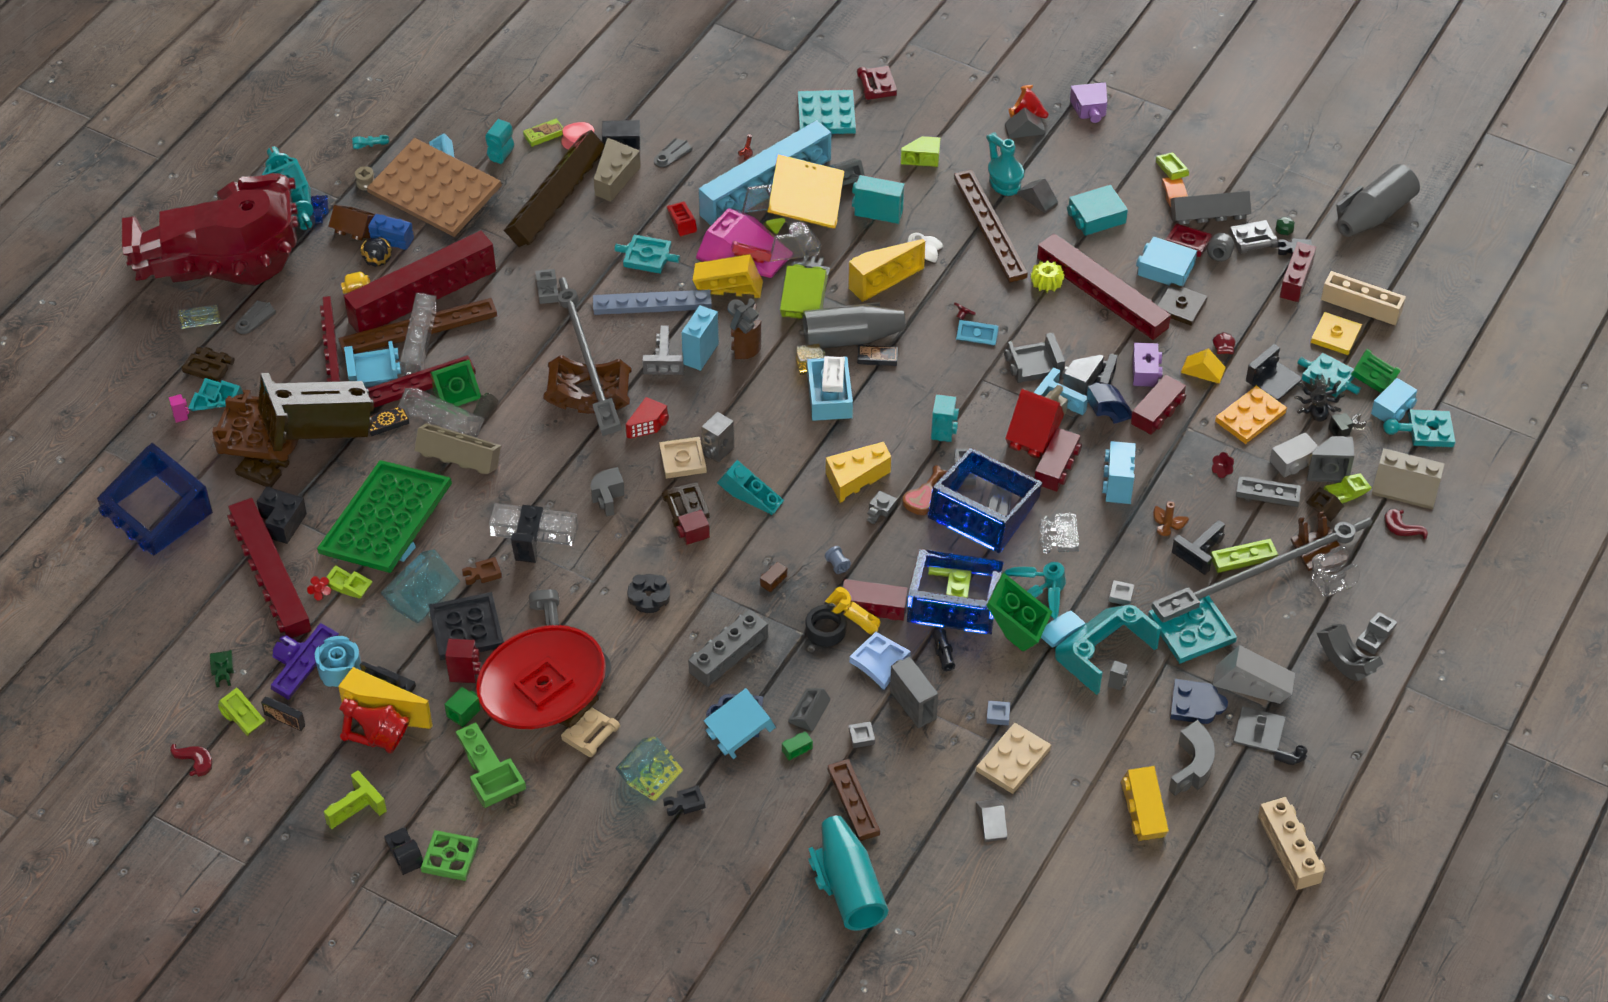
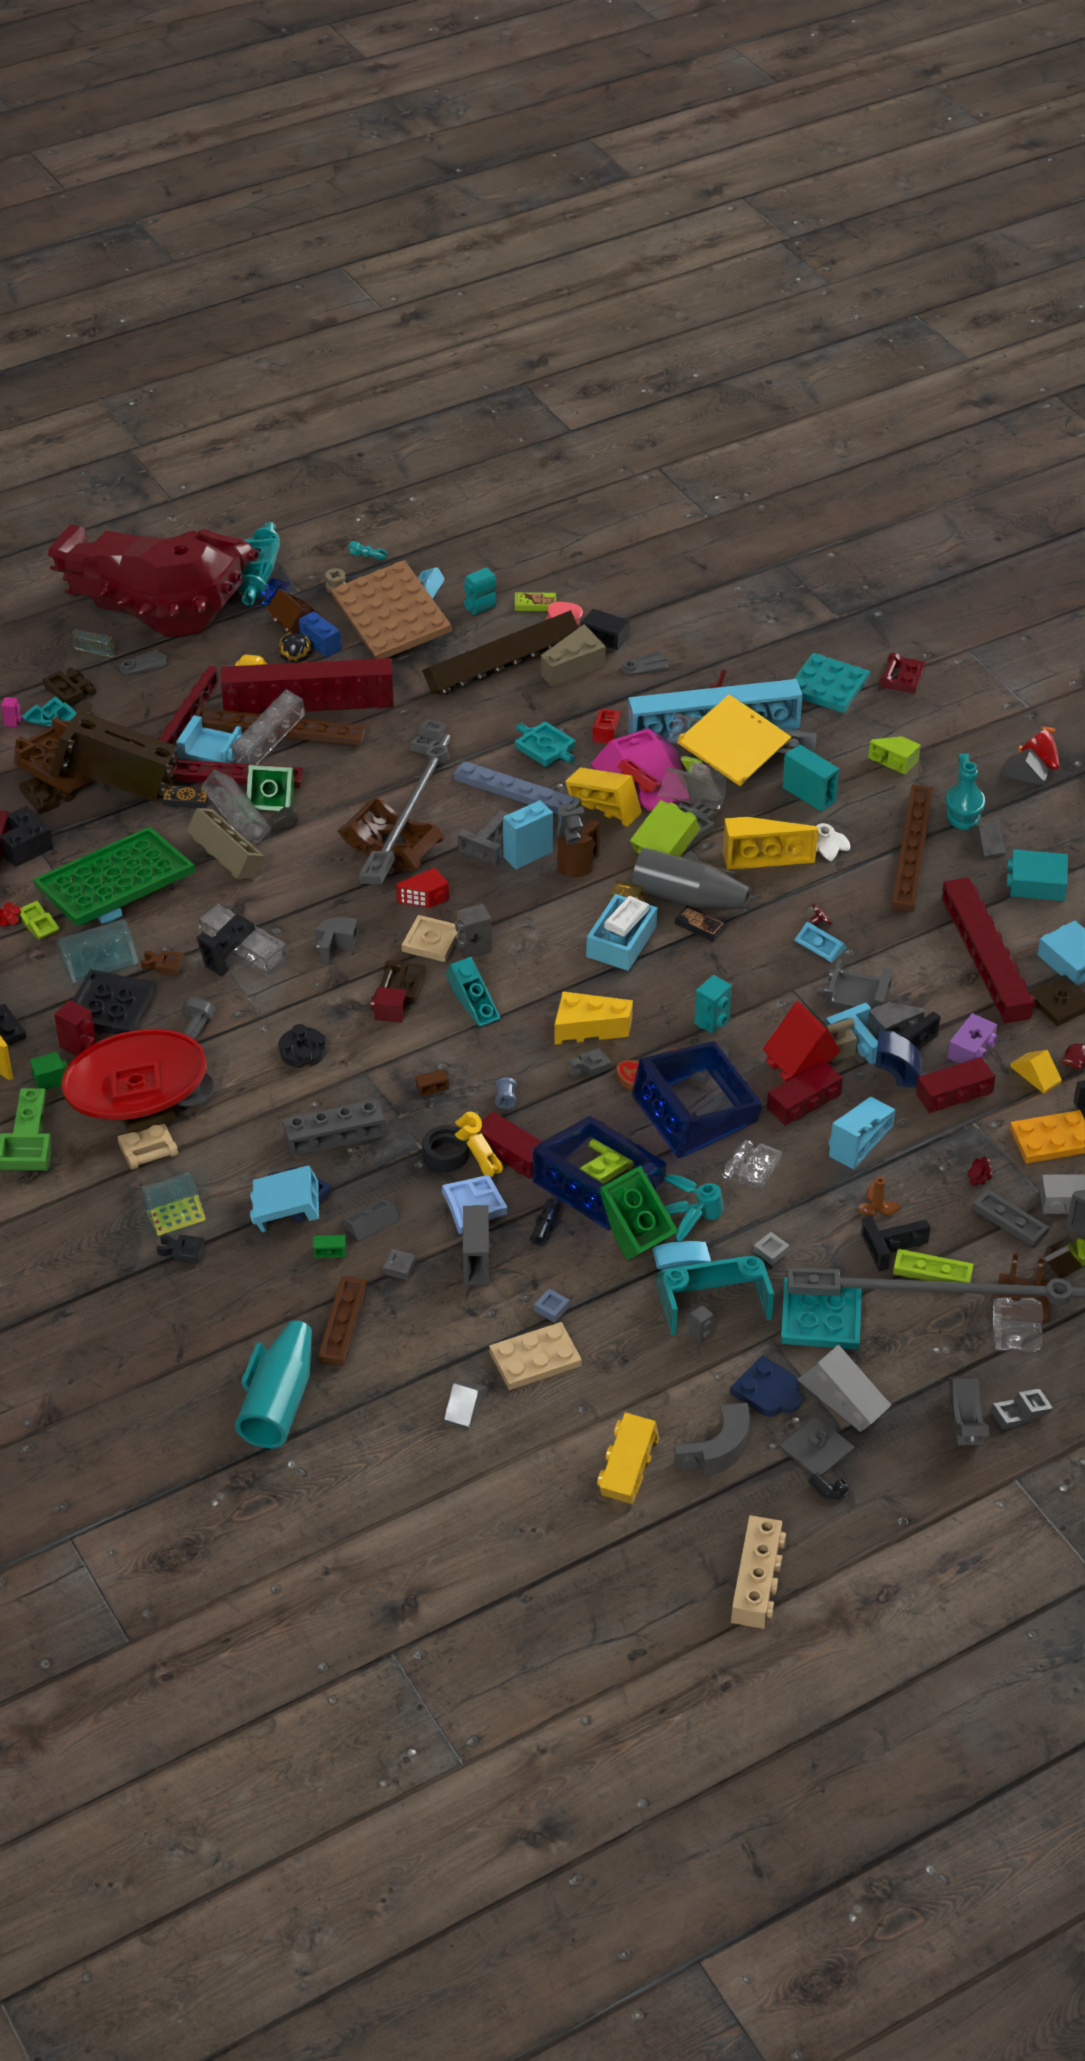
camera: 30 degrees right, 5 degrees down
neon yellow gear [1031,260,1064,293] -> none

